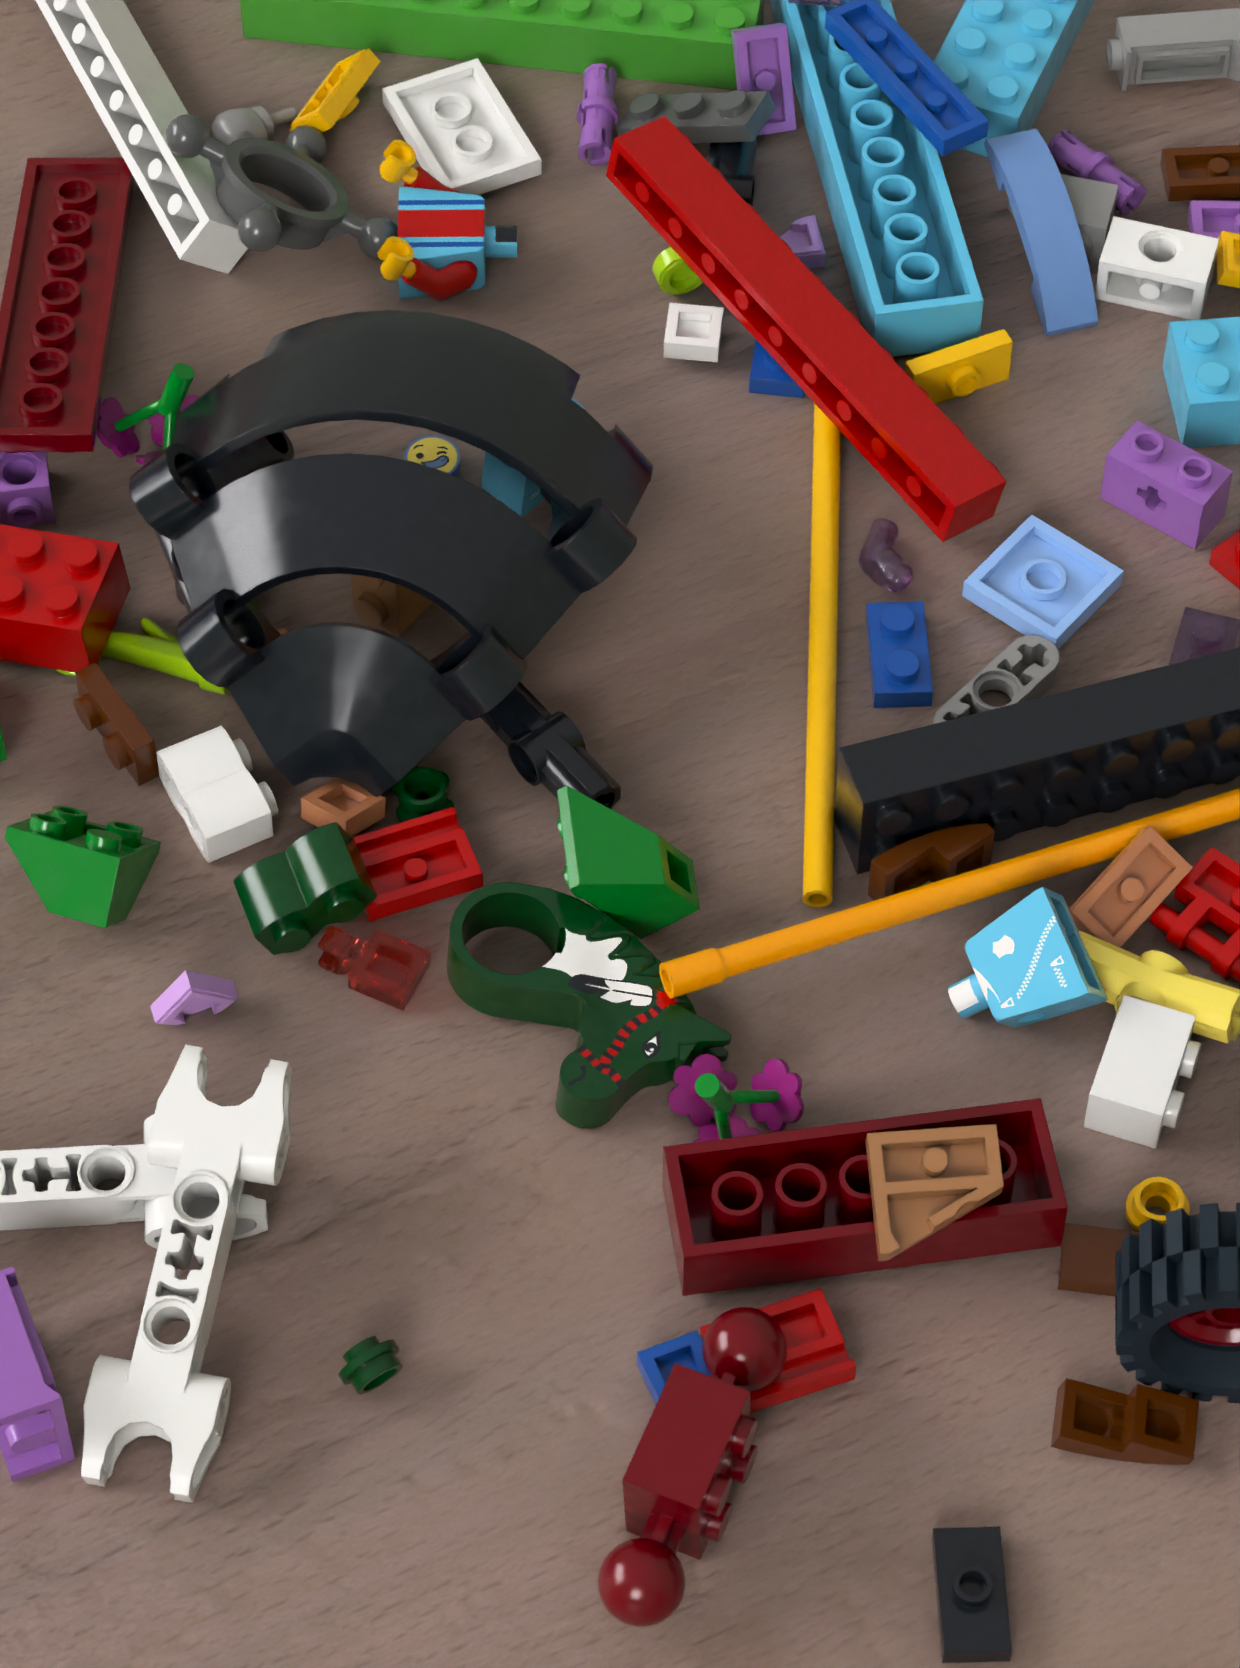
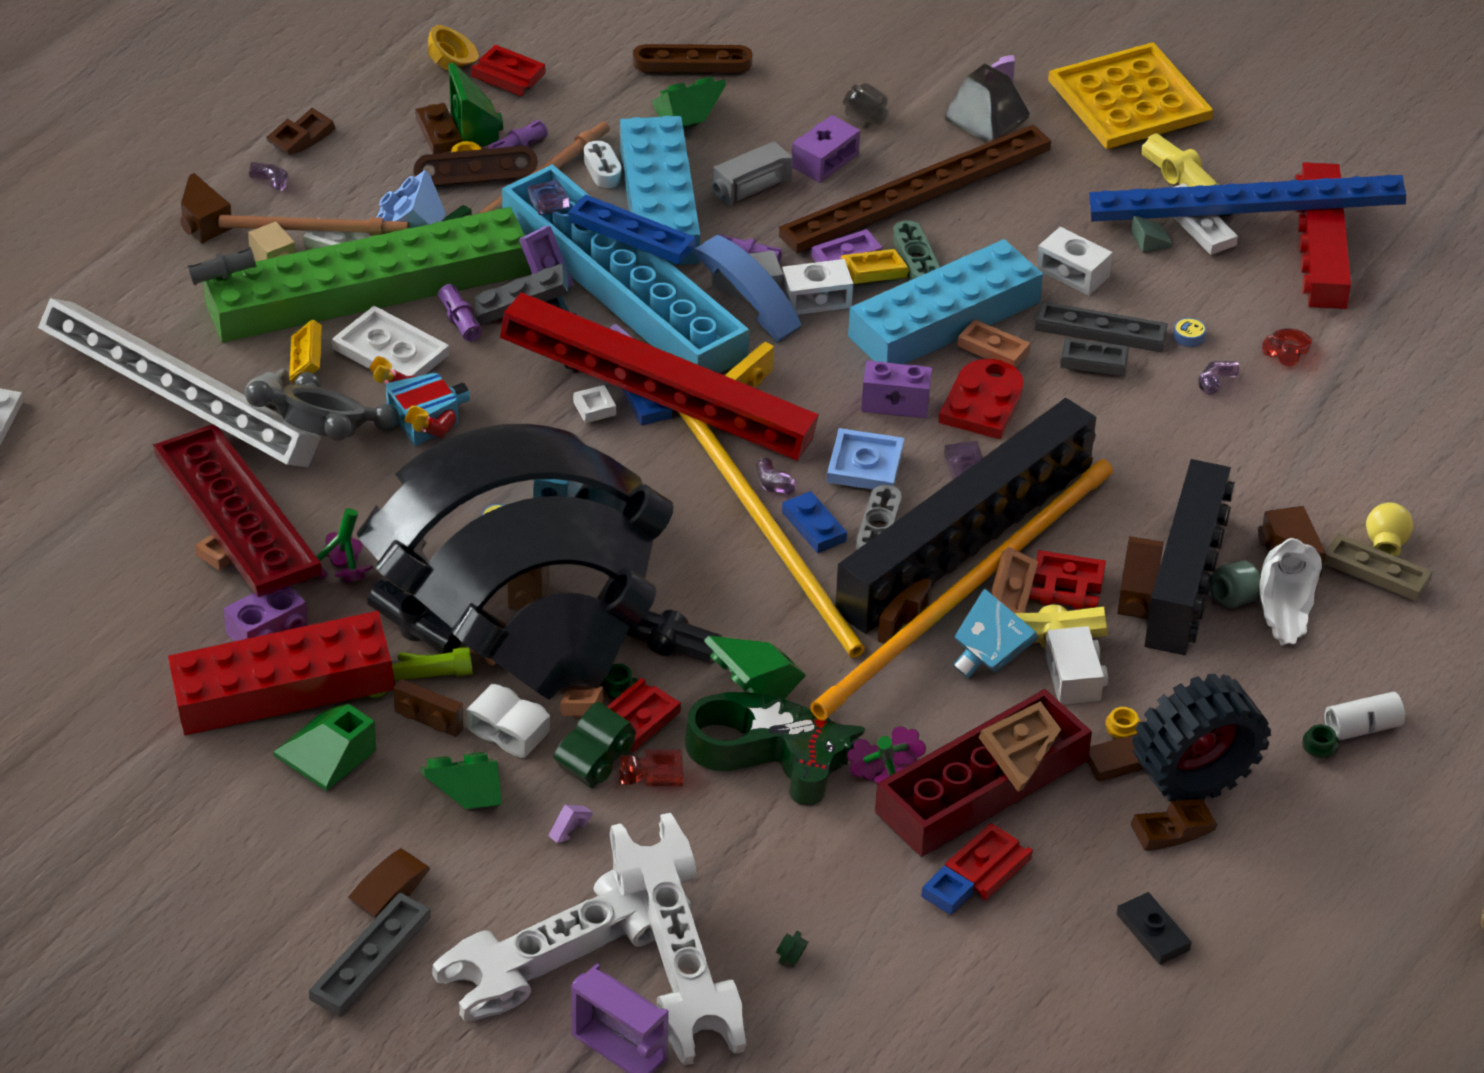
camera: 30 degrees left, 10 degrees down
dark red brick [598,1307,787,1627] -> none
lime tile [652,246,703,295] -> none

